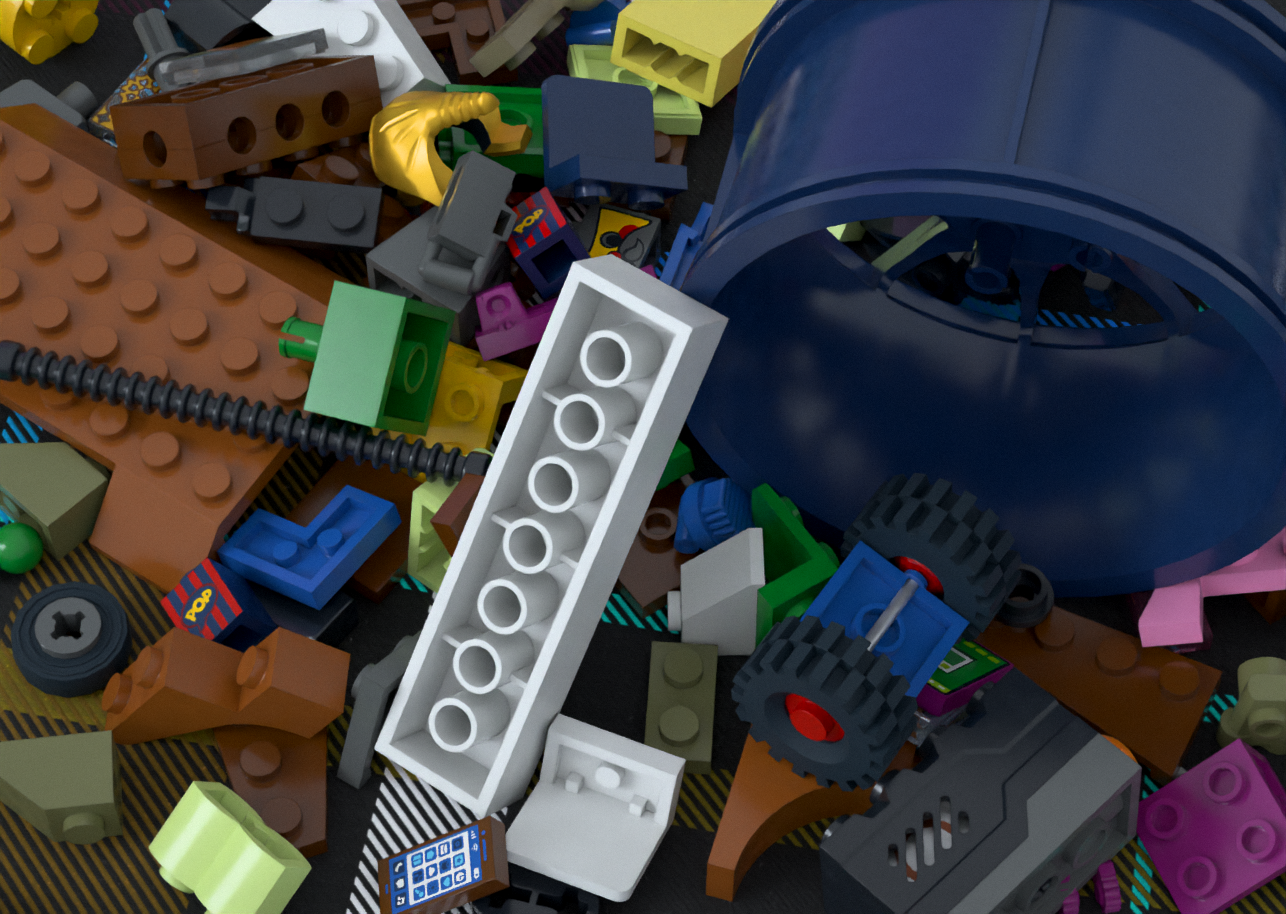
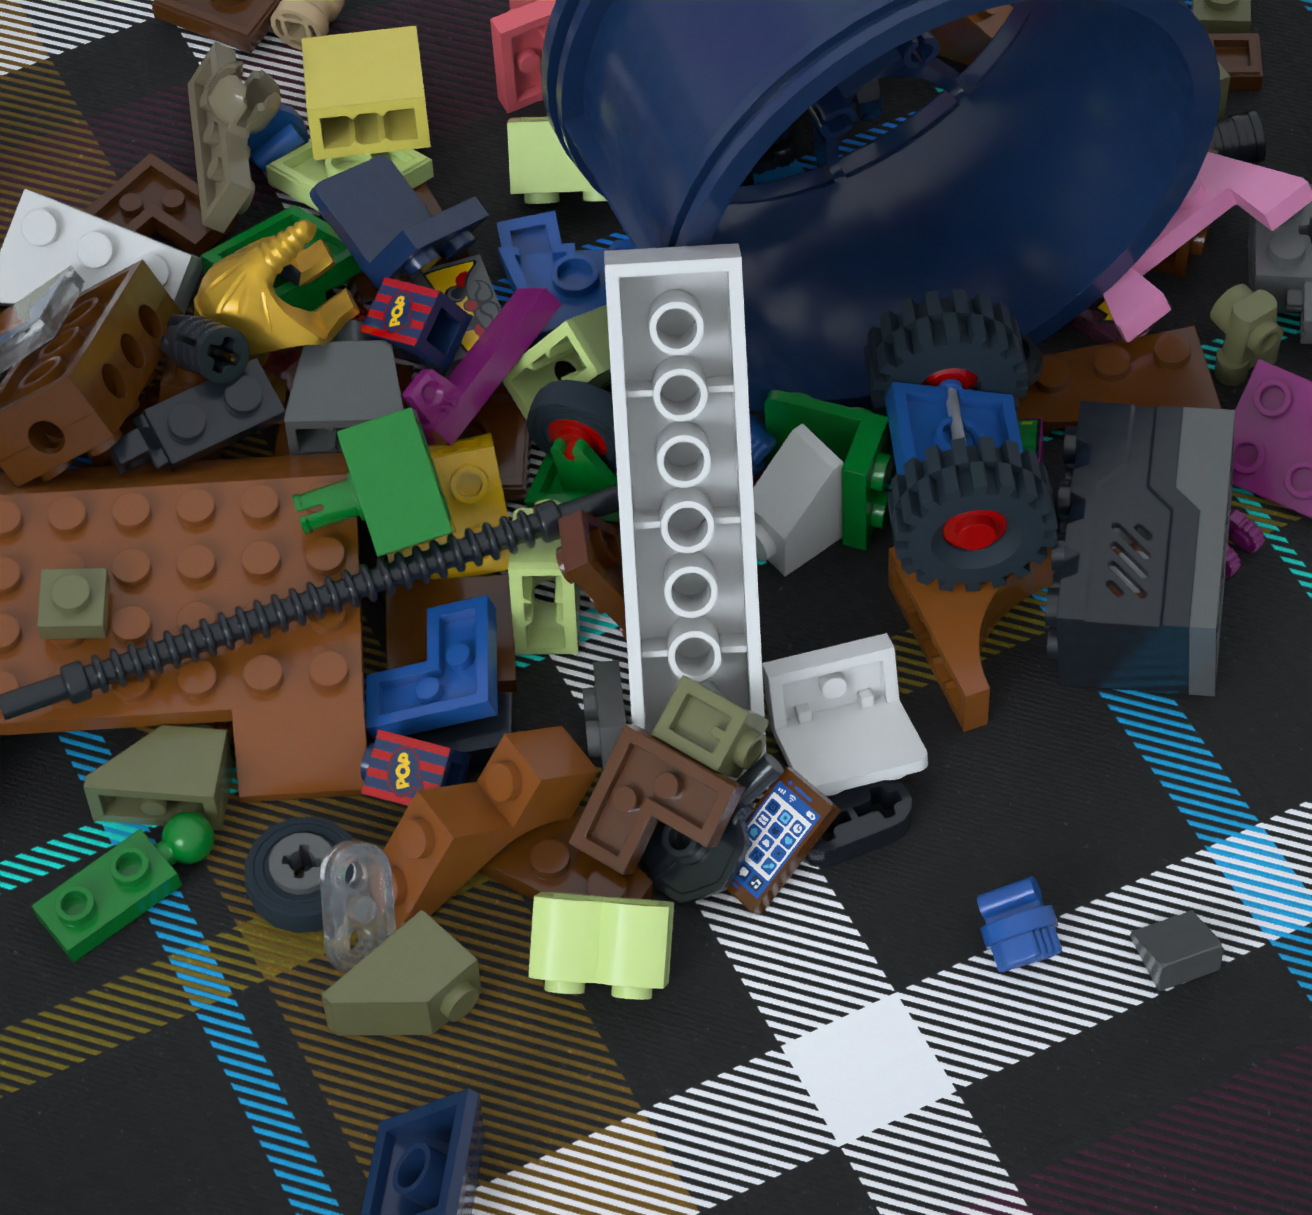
camera: 35 degrees left, 0 degrees up
dark grey piece [418,150,518,296] -> none
olive plate [644,641,718,774] -> none
none -> olive plate [37,568,110,639]
none -> black hinge [159,314,249,383]
none -> clear plate [320,840,396,973]
none -> reddish brown plate [569,724,745,875]
none -> black piece [641,753,784,903]
none -> olive bracket [651,675,769,778]

